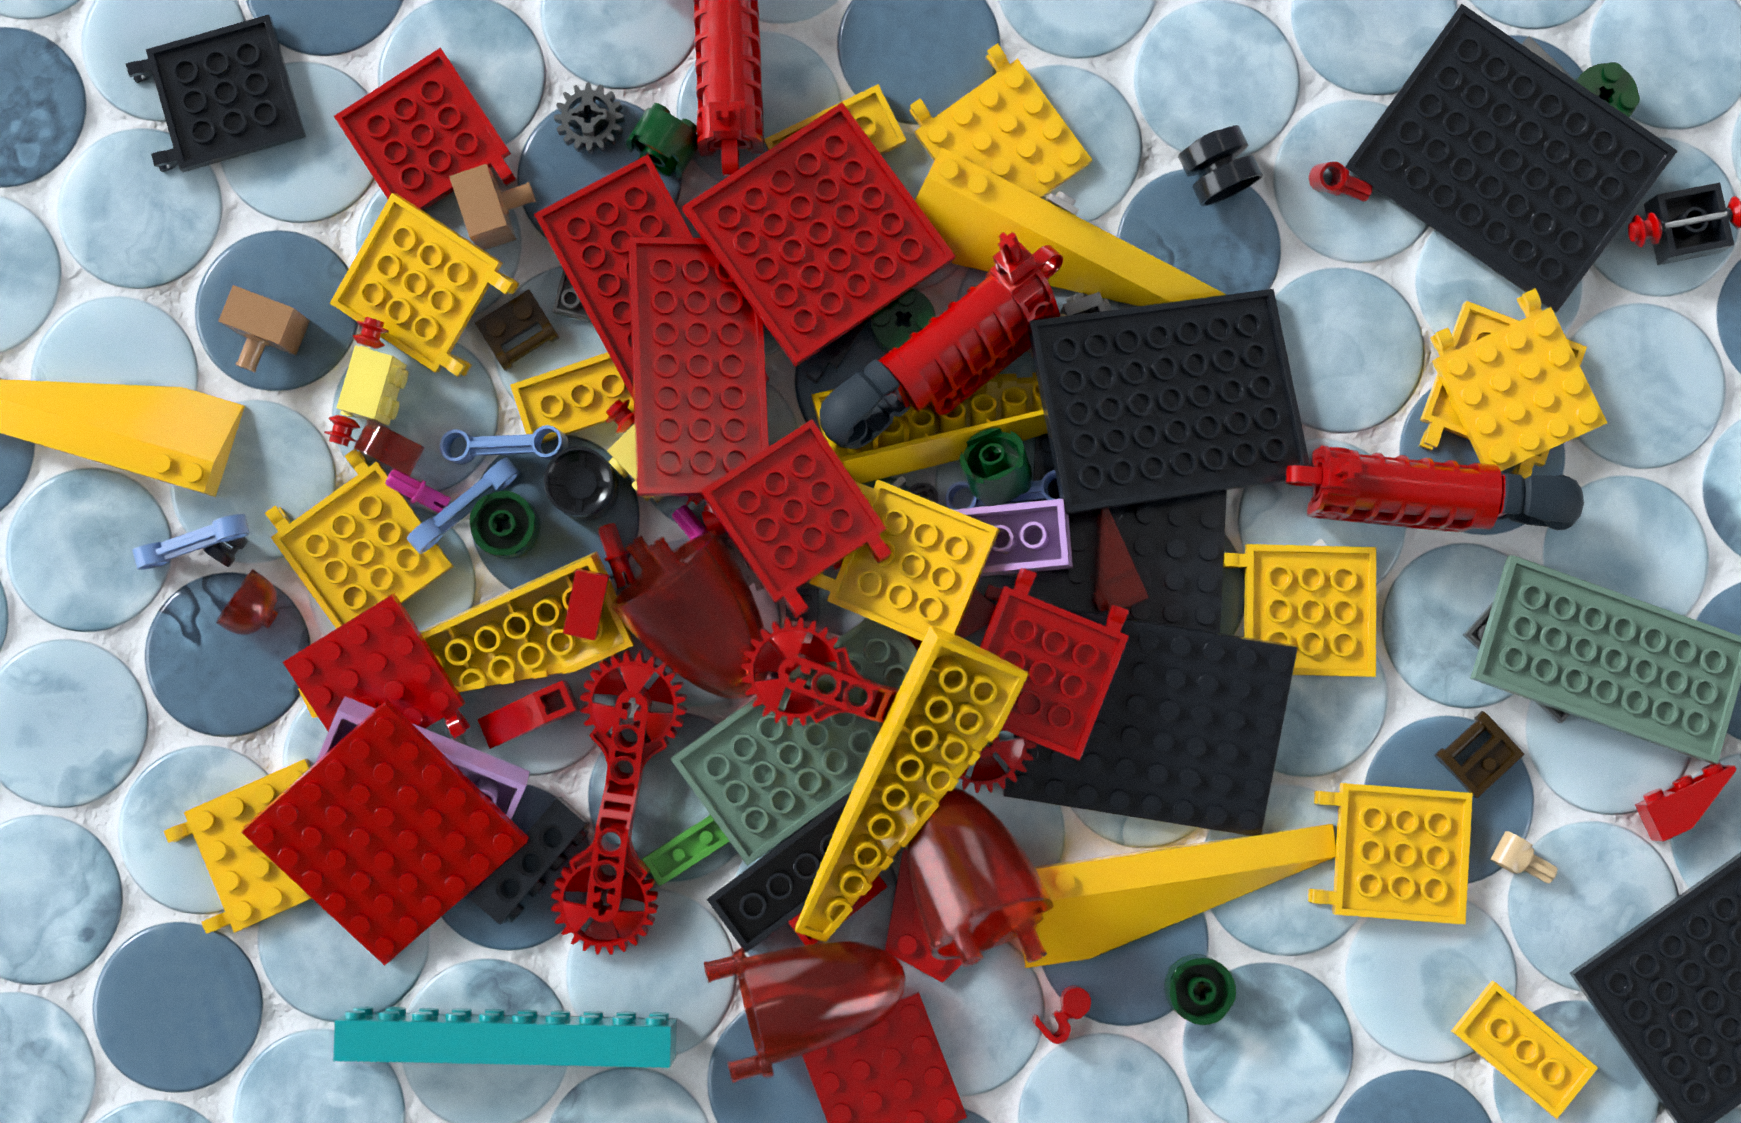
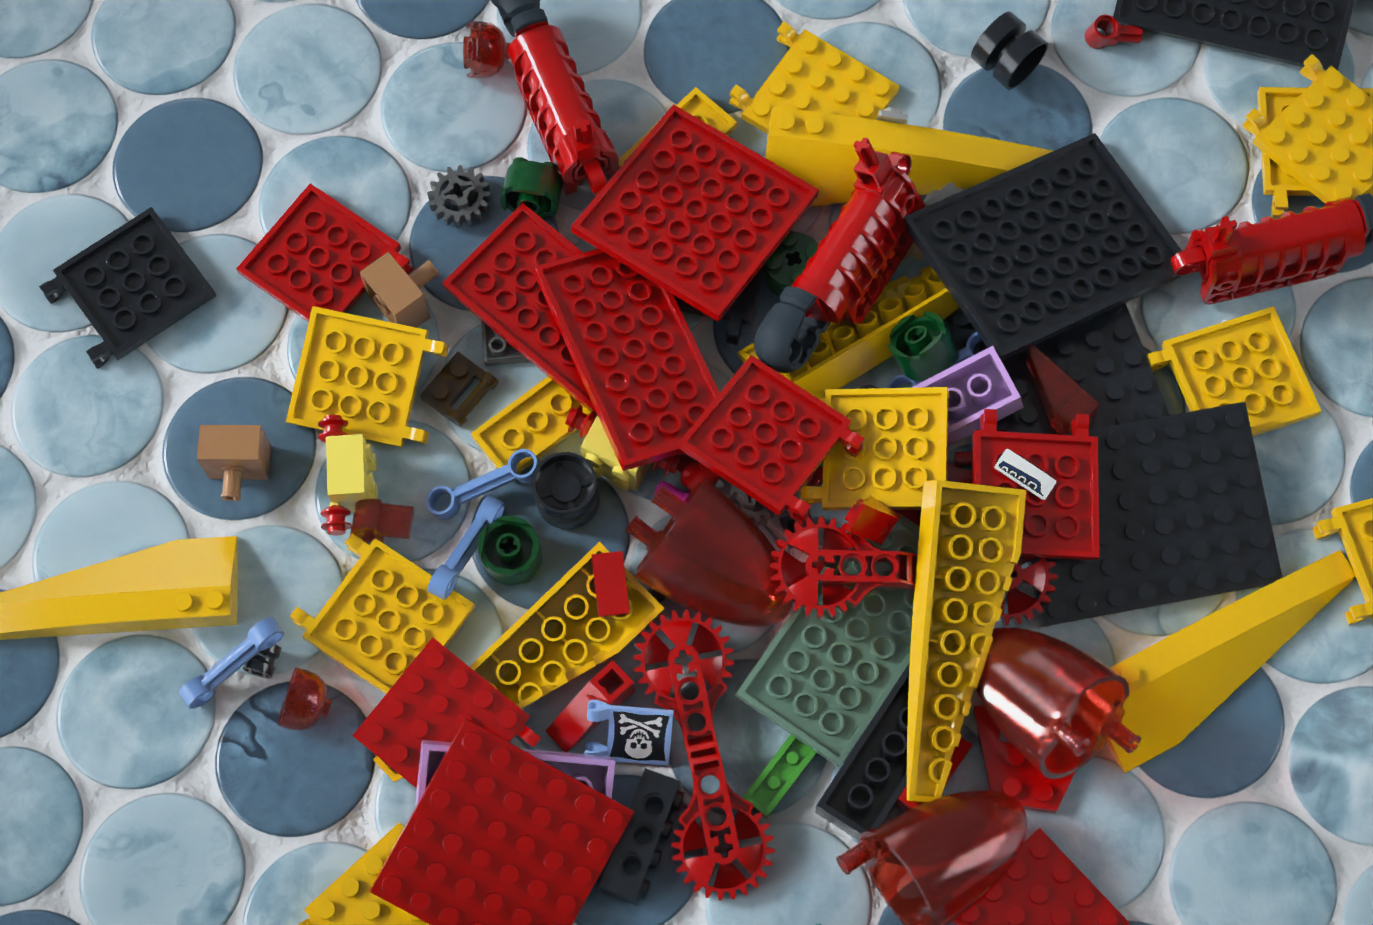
camera: 15 degrees left, 15 degrees down
dark pink axle [385,469,451,513] -> none
red axle [598,523,637,588] -> none
red leg [1032,985,1091,1044] -> none
dark green brick [1164,954,1236,1025] -> none
none -> flag [584,700,674,766]
none -> red slope [844,495,901,544]
none -> white sticker [995,449,1056,500]

